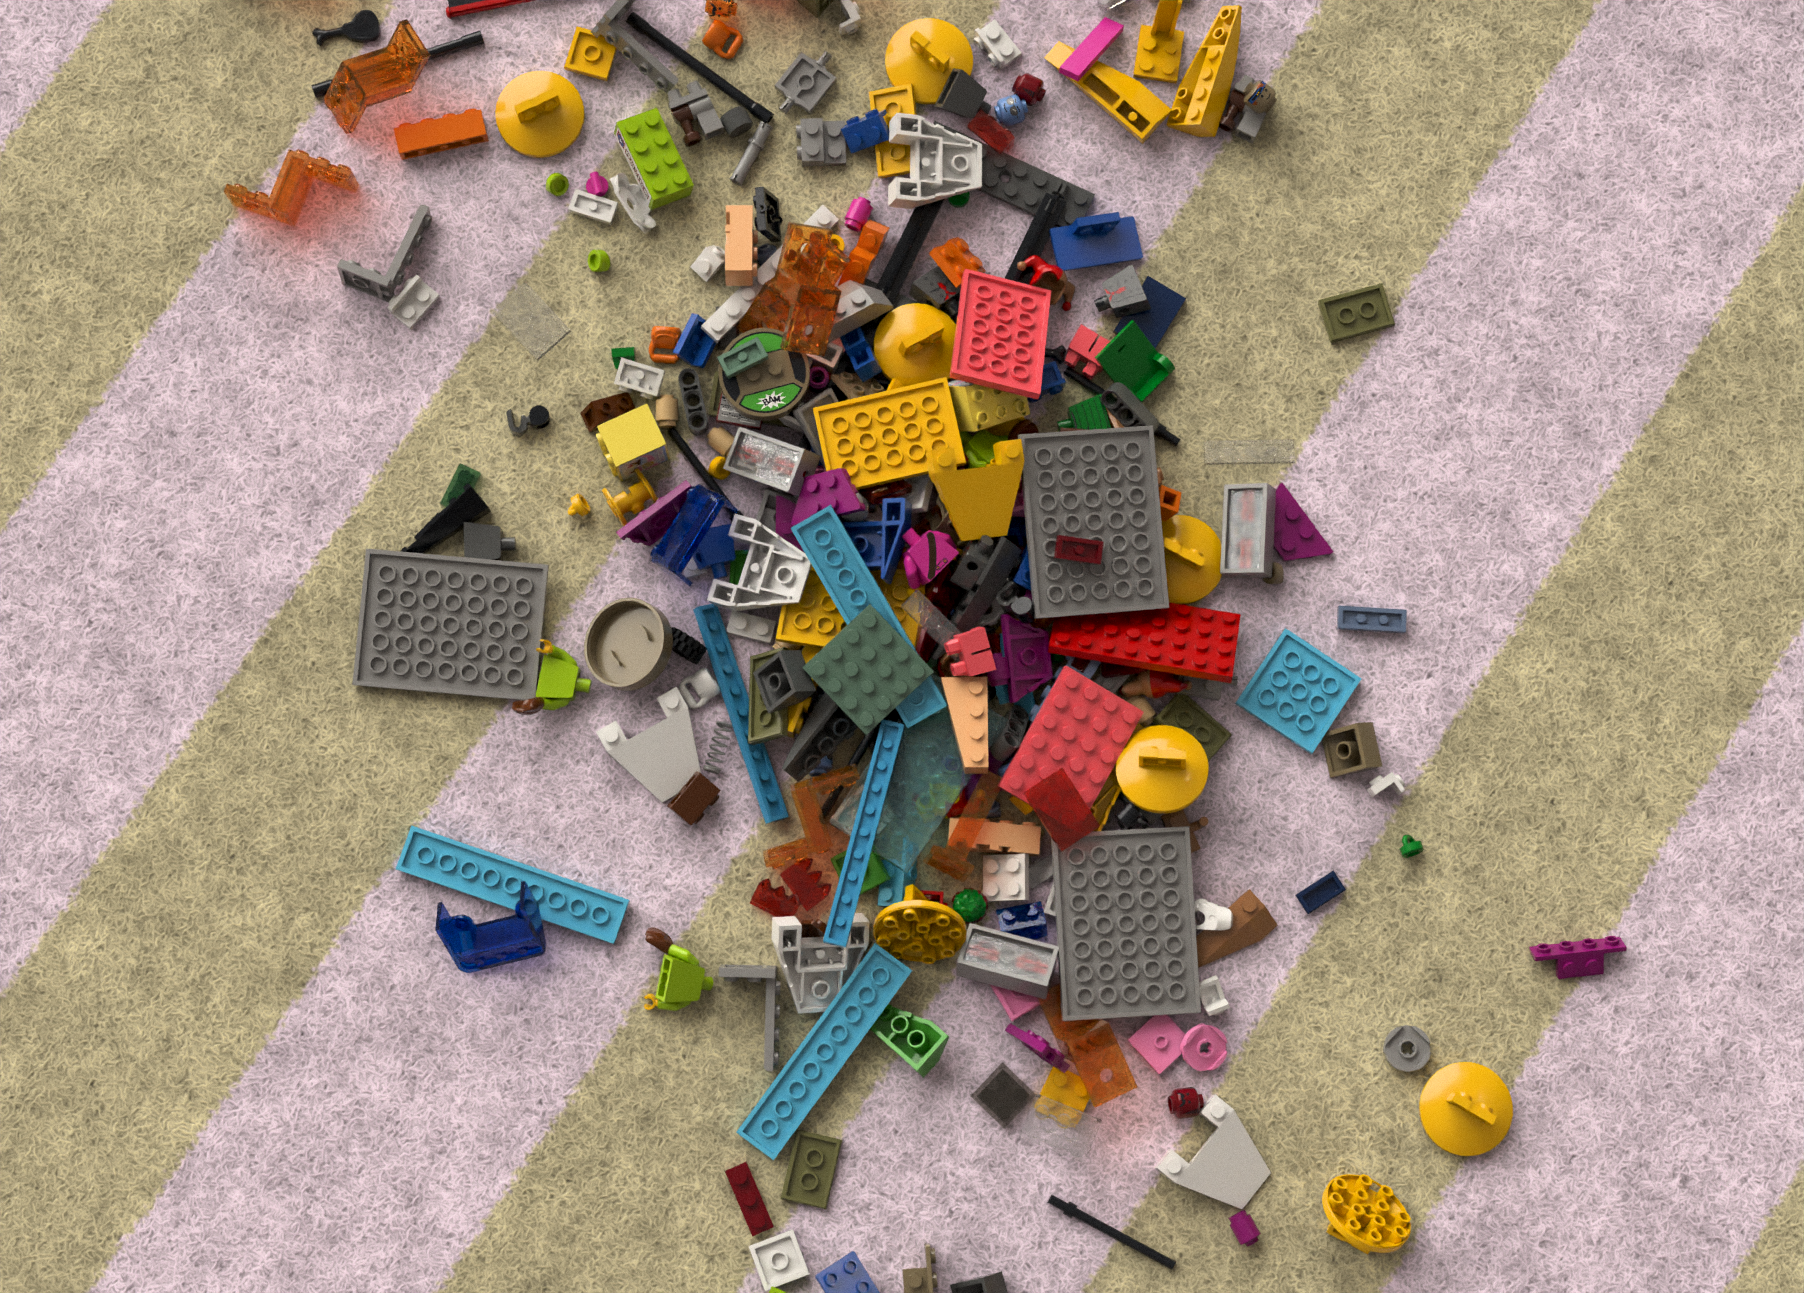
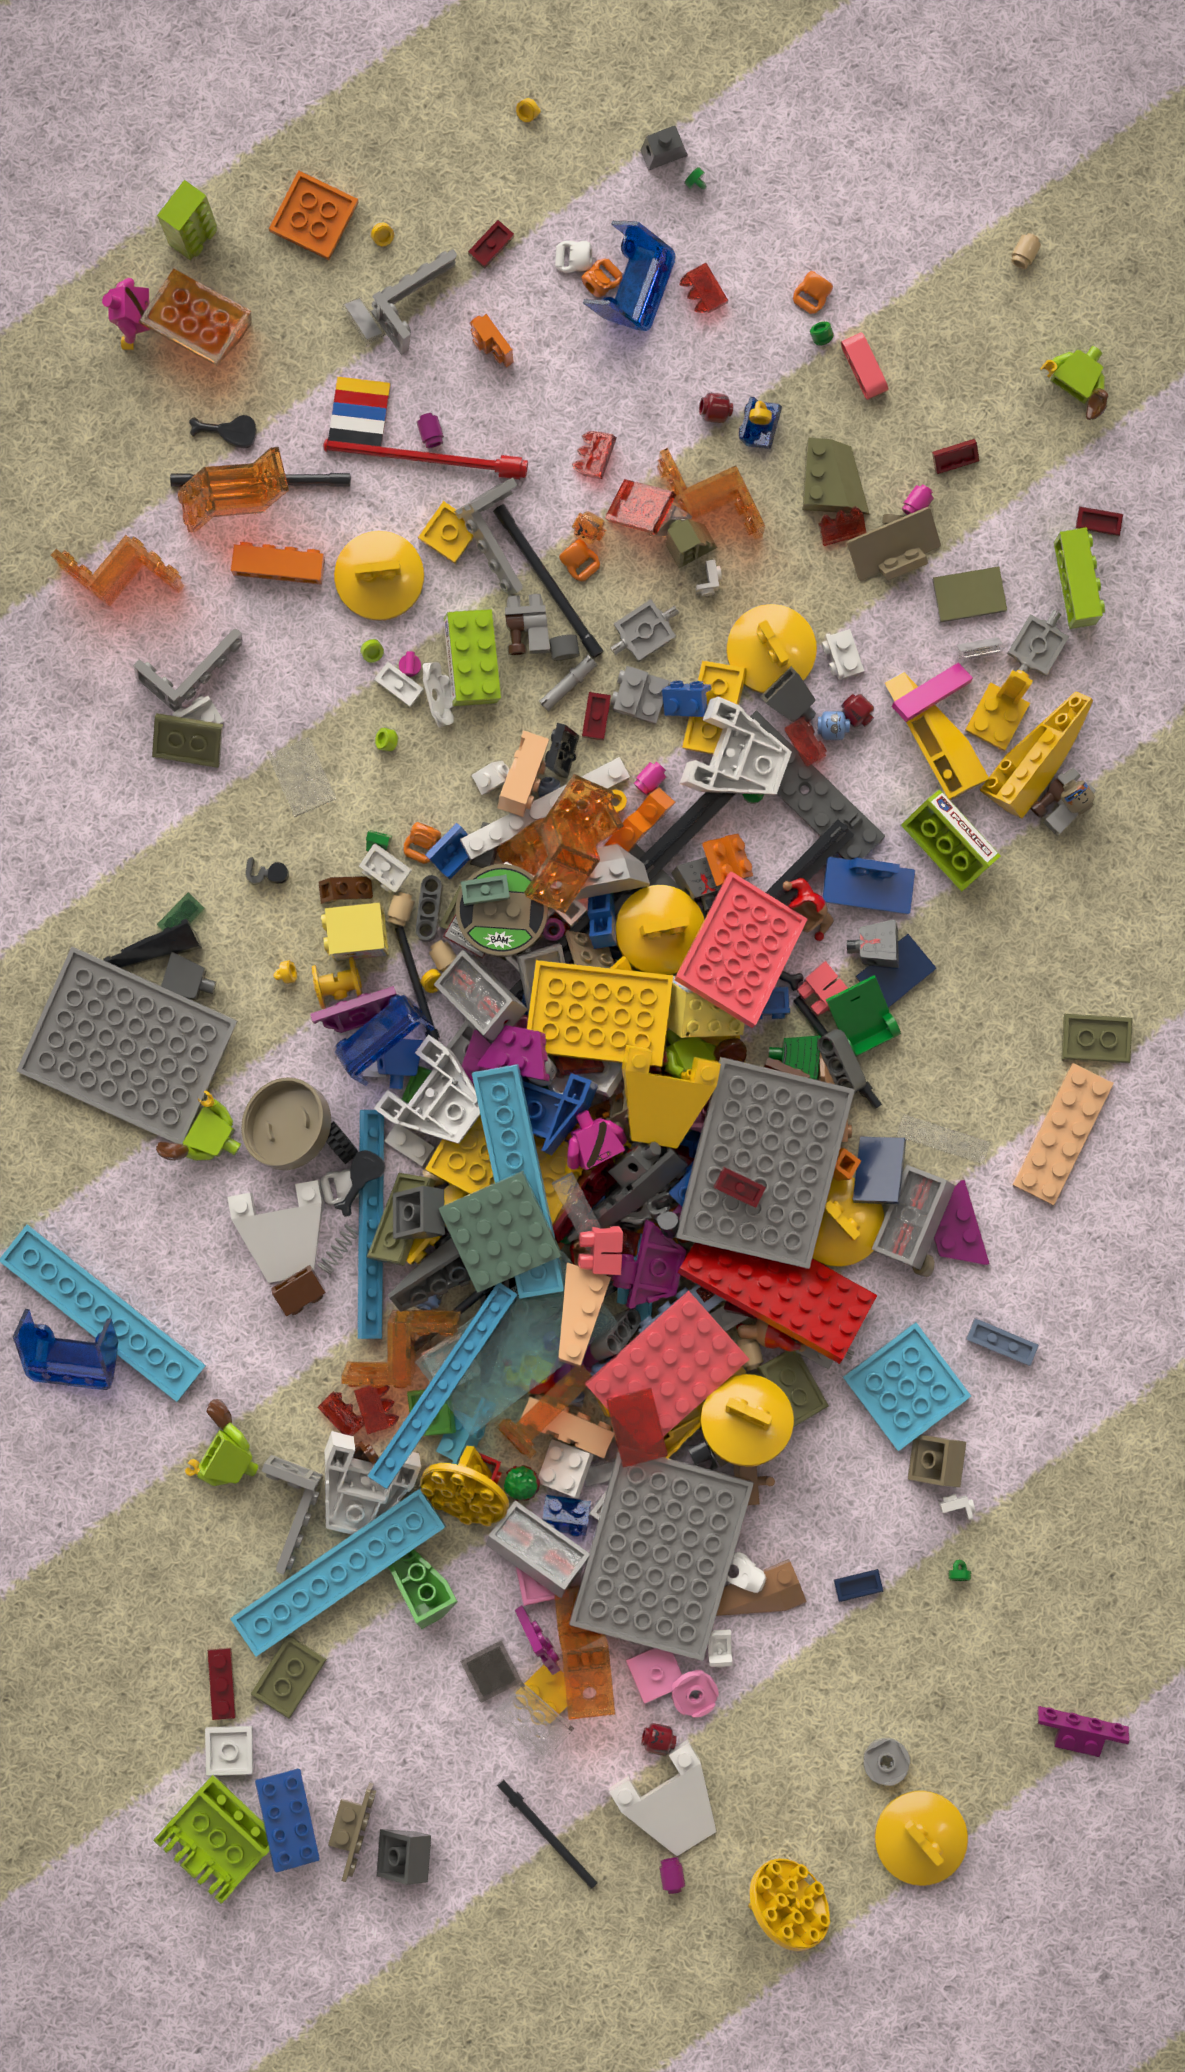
camera: 25 degrees right, 5 degrees up
none -> olive tile [152,713,223,768]
none -> black piece [334,1150,386,1217]
none -> dark red plate [582,692,611,741]
none -> tile [853,1136,906,1205]
none -> lime brick [901,789,1001,892]
none -> light nougat plate [1012,1063,1114,1205]

